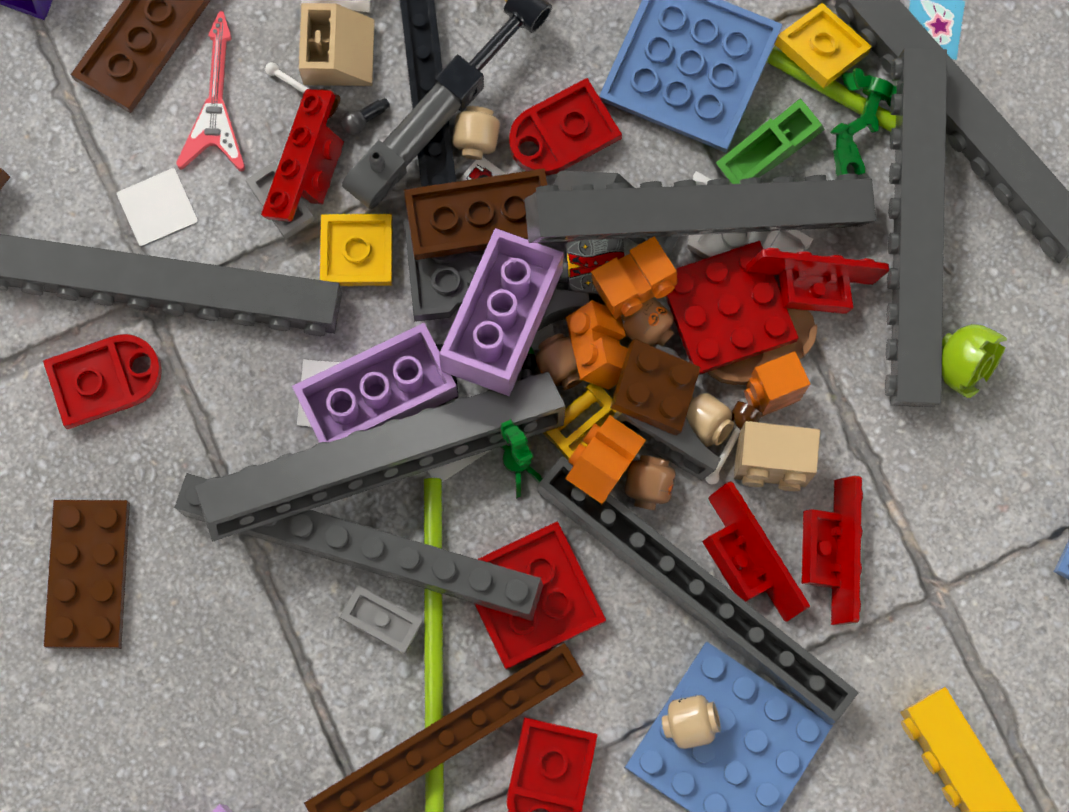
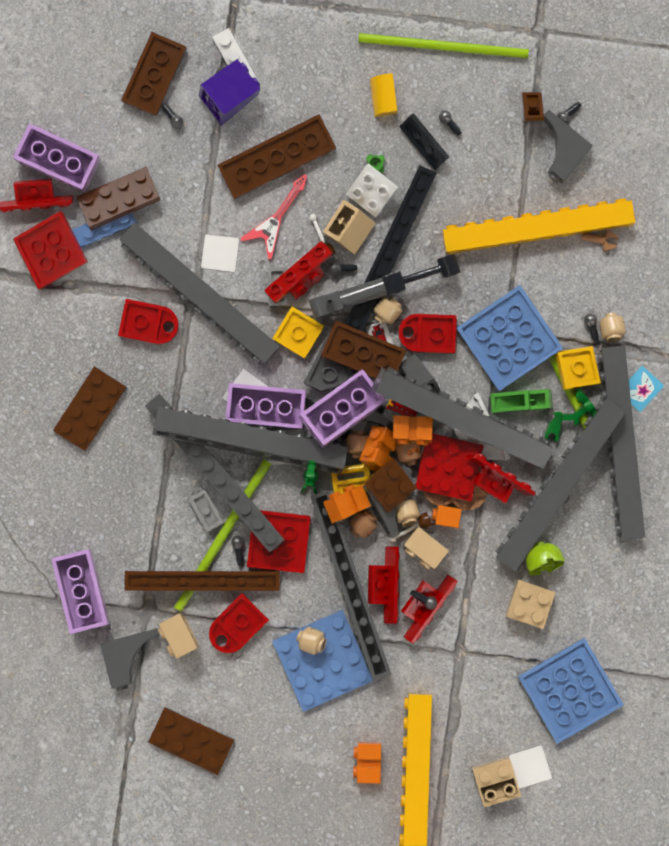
camera: 35 degrees right, 10 degrees up
none -> piece [231,536,244,565]
none -> piece [410,590,437,610]
none -> tan brick [505,580,556,629]

